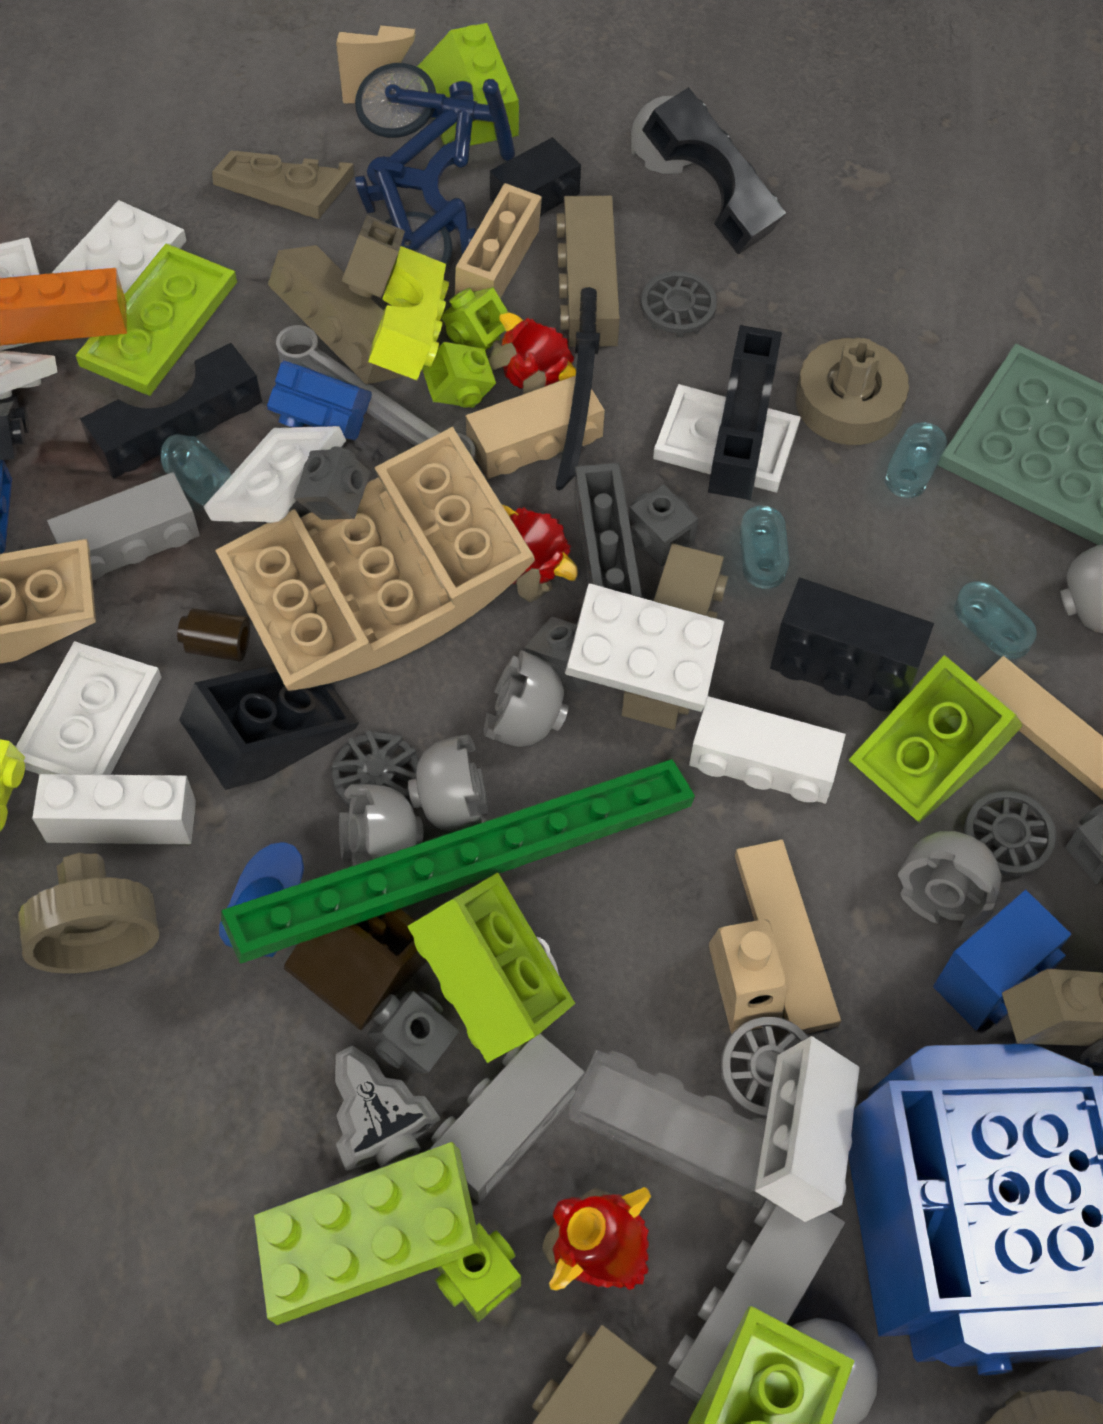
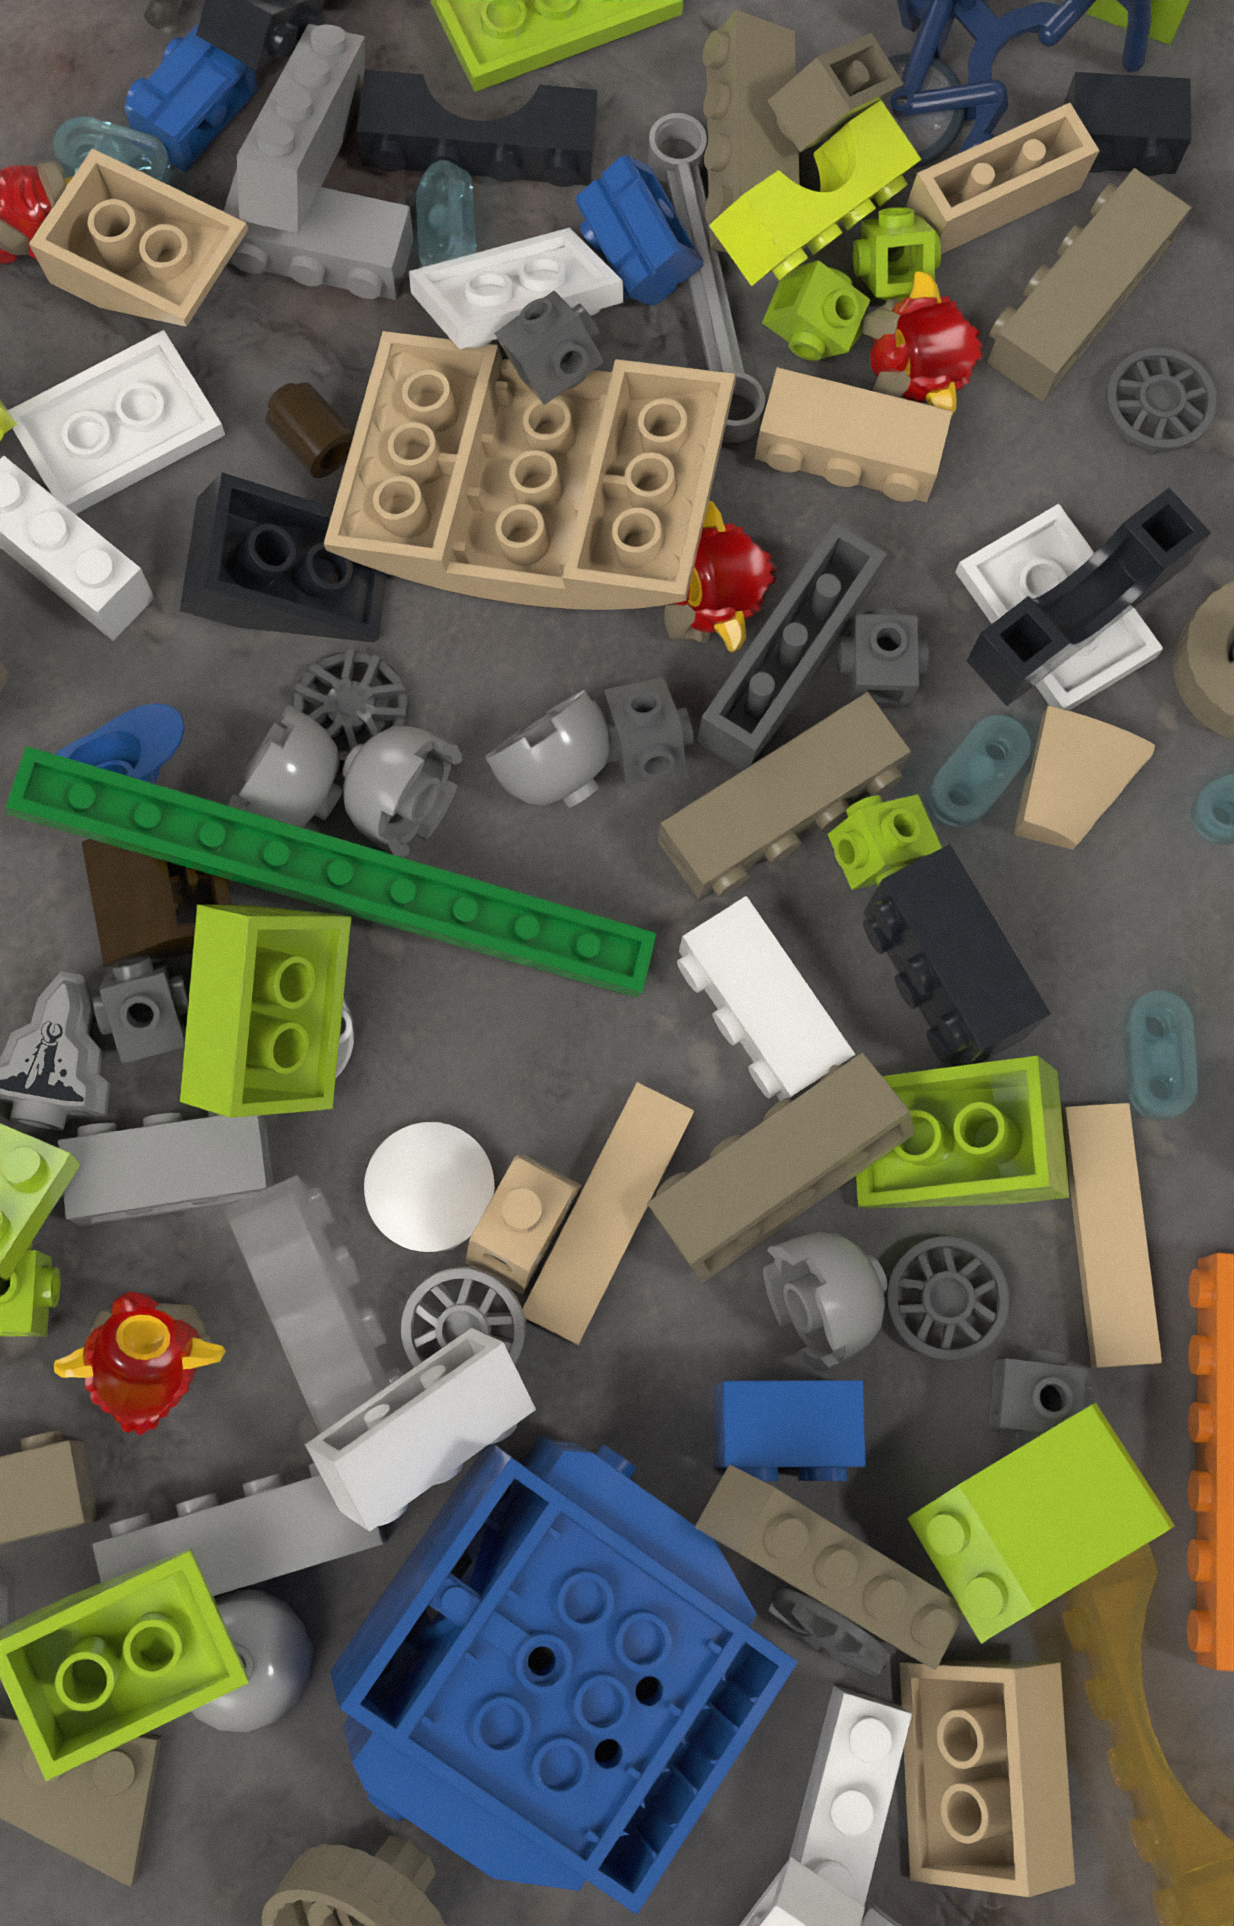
camera: 35 degrees right, 15 degrees up
black sword [555,287,600,491] -> none
white plate [565,583,724,712] -> none
none -> light grey brick [237,24,365,233]
none -> white dish [364,1122,495,1252]
none -> dark tan brick [647,1052,915,1284]
none -> lime brick [828,794,942,890]
none -> tan slope [1013,705,1155,850]

